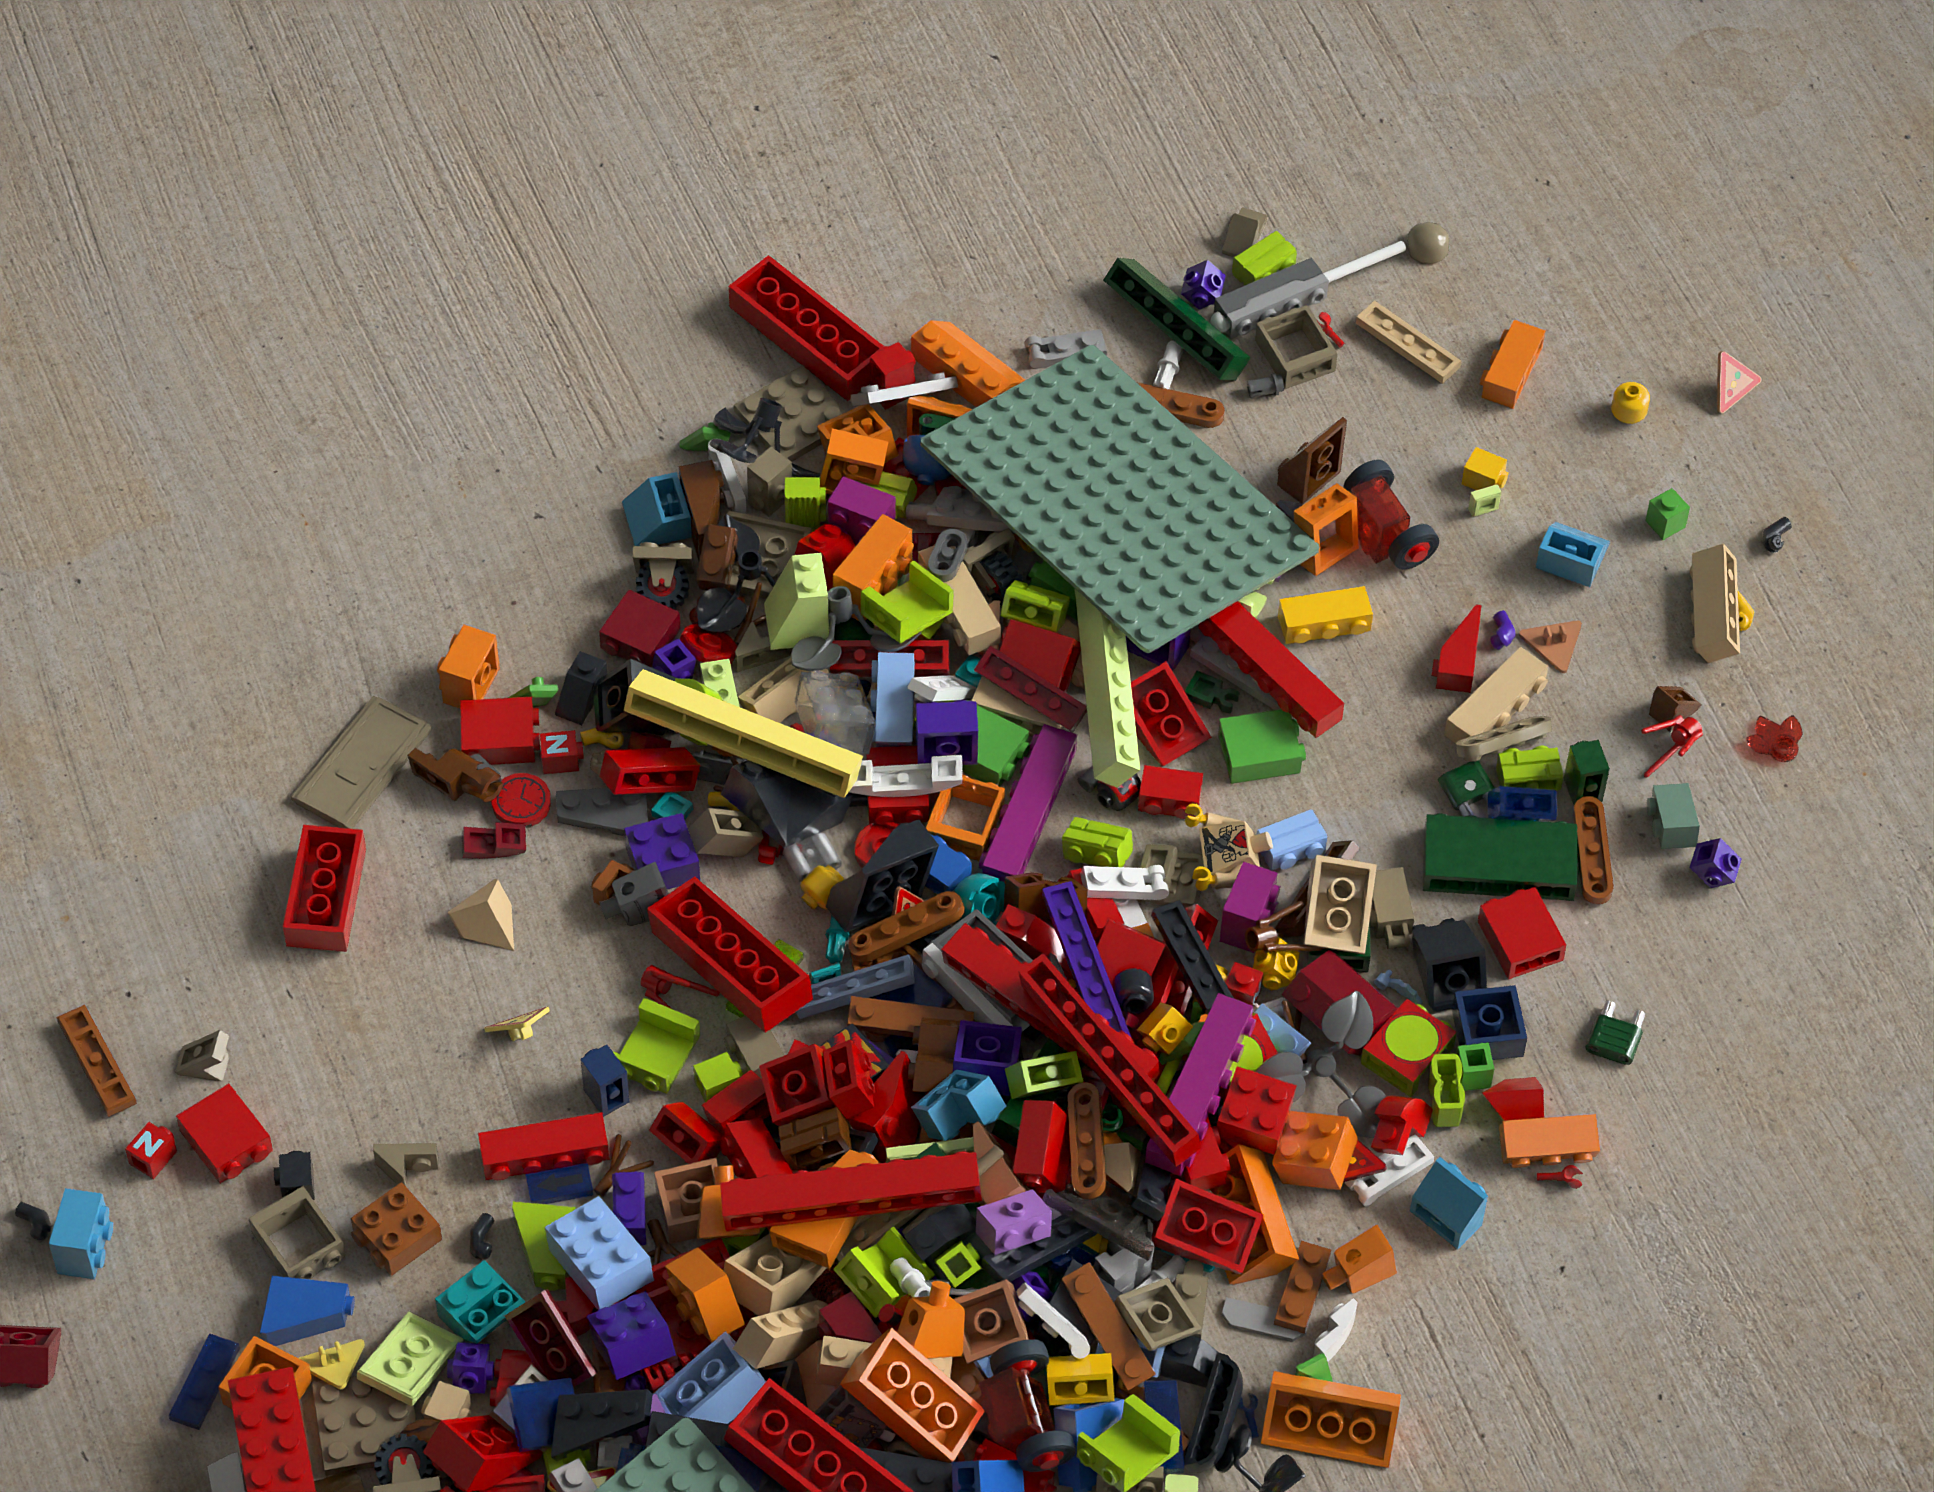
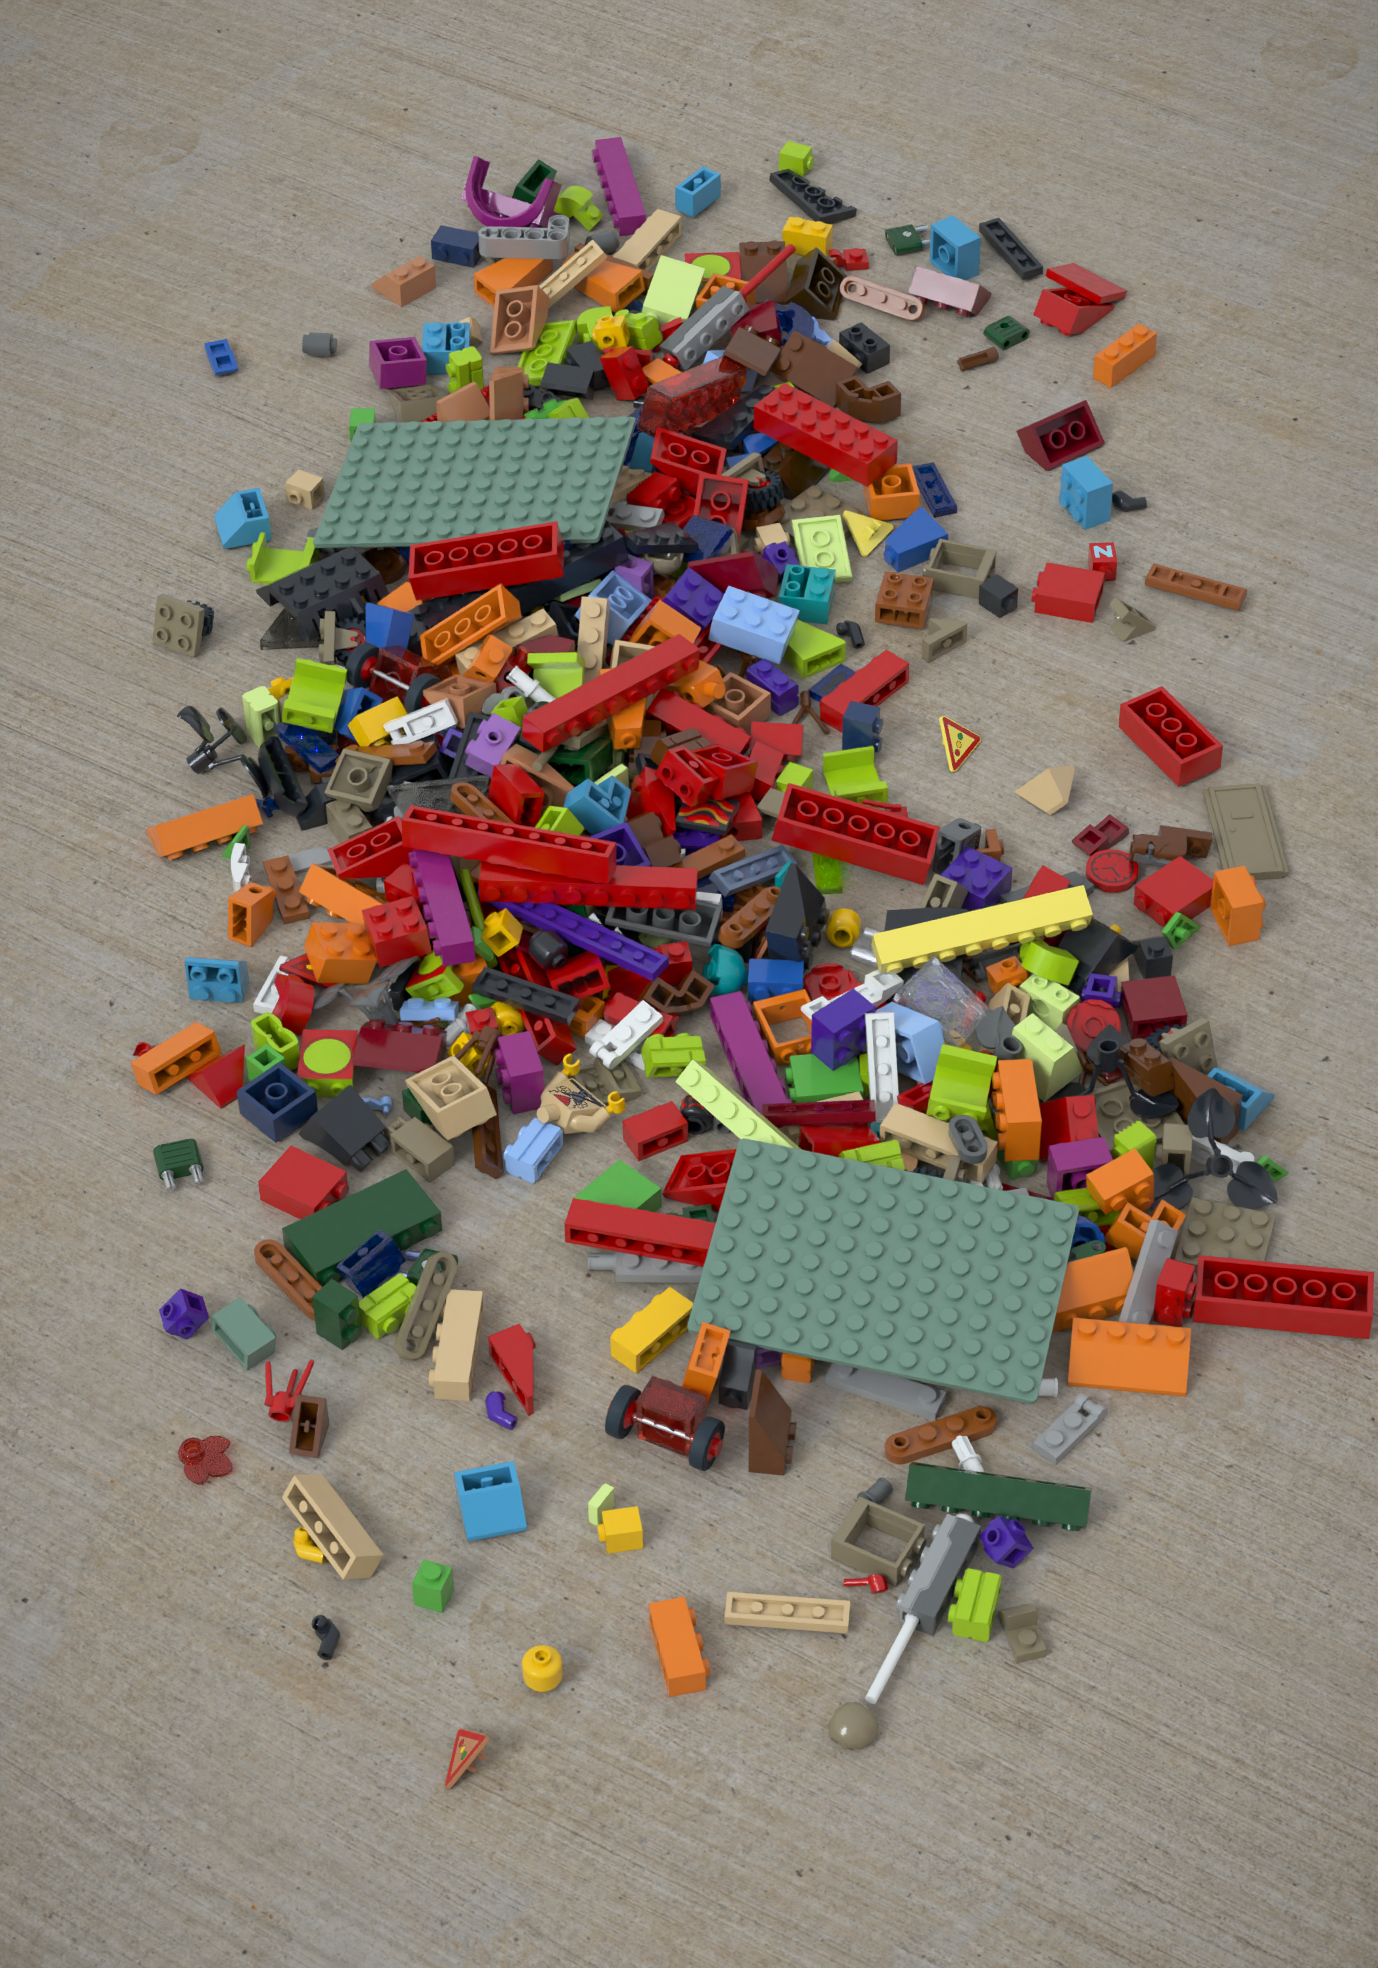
camera: 145 degrees right, 10 degrees down
red brick [540,730,584,775] -> none
nougat piece [1519,620,1582,673] -> none

